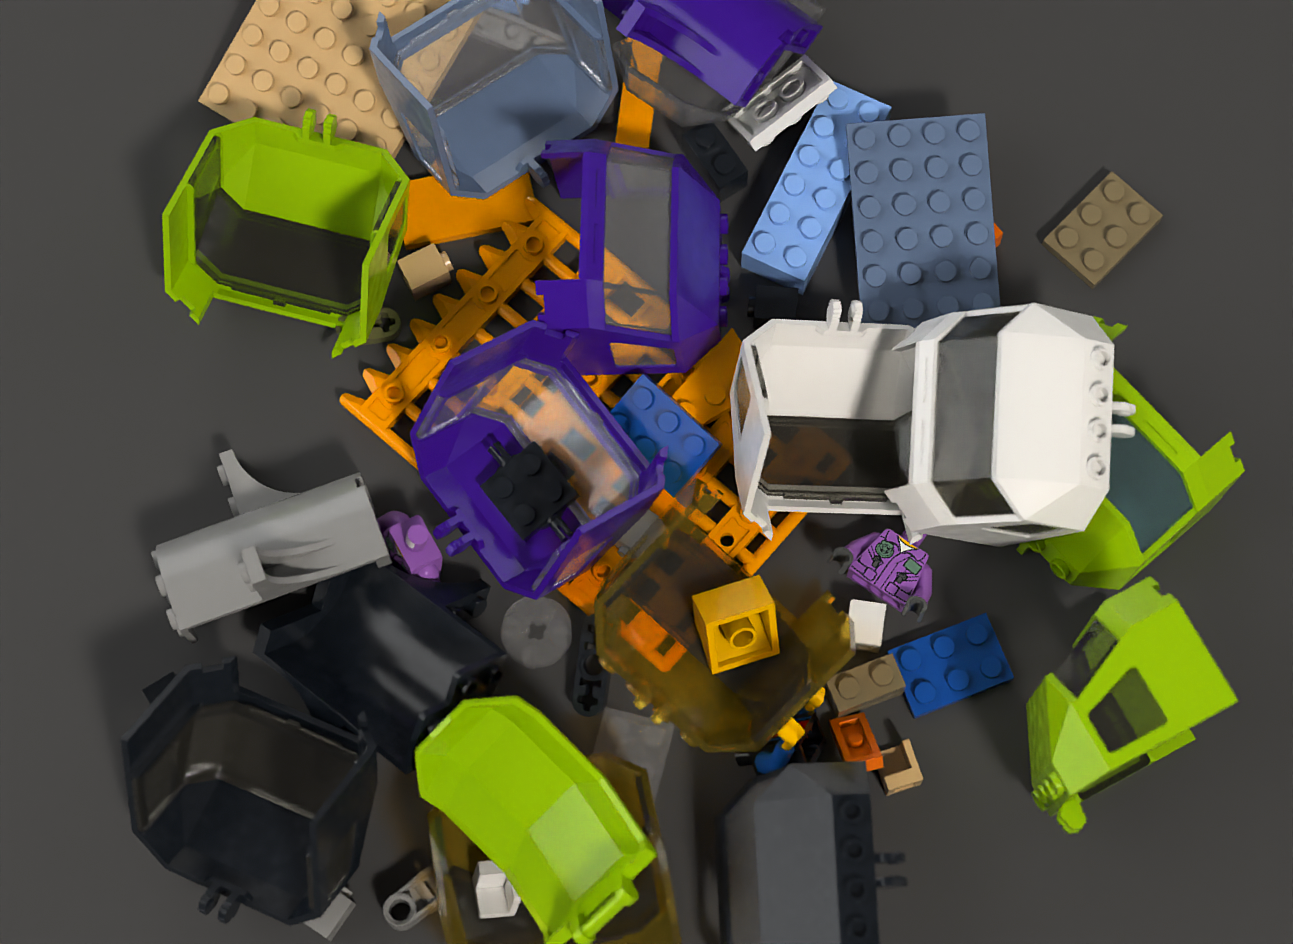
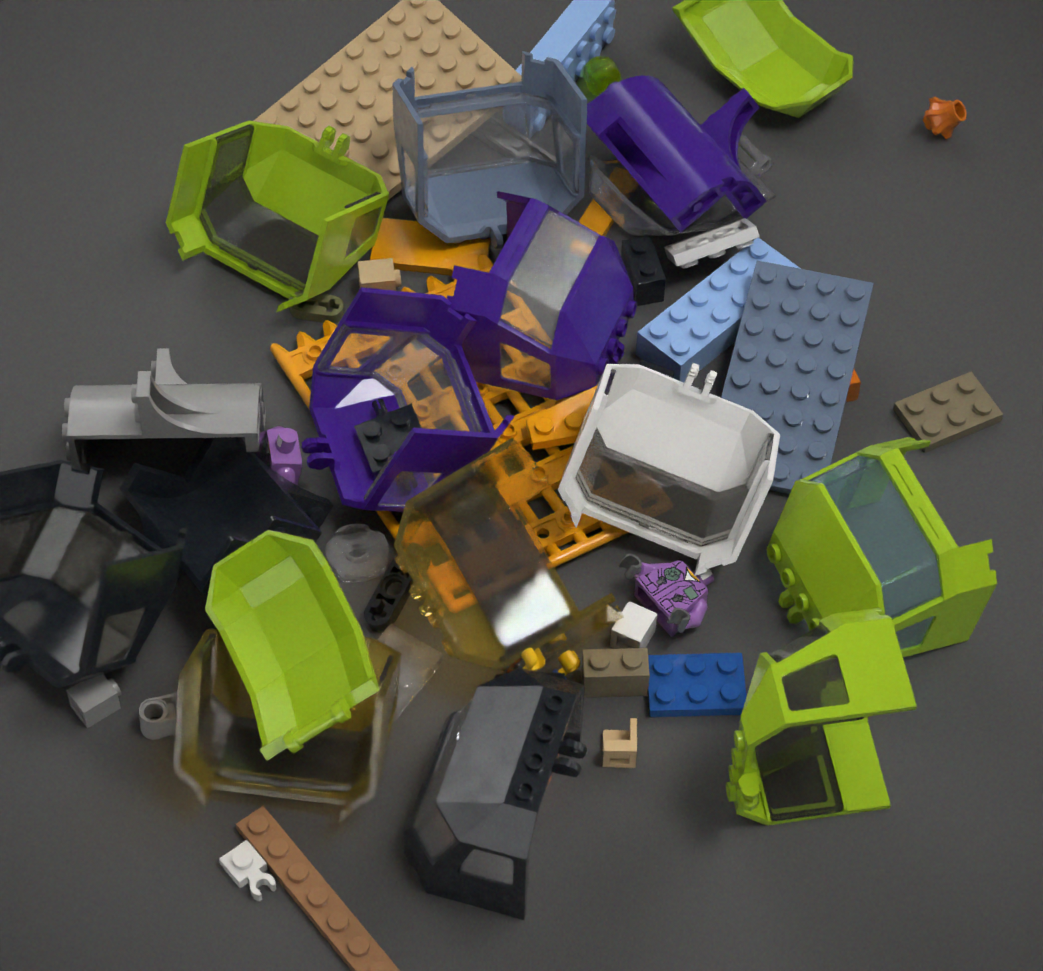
camera: 15 degrees right, 20 degrees down
white panel [472,861,521,918] -> none
blue plate [610,374,723,497] -> none
yellow slope [691,575,780,675] -> none
orange plate [829,712,884,772] -> none
white windscreen [884,303,1136,547] -> none

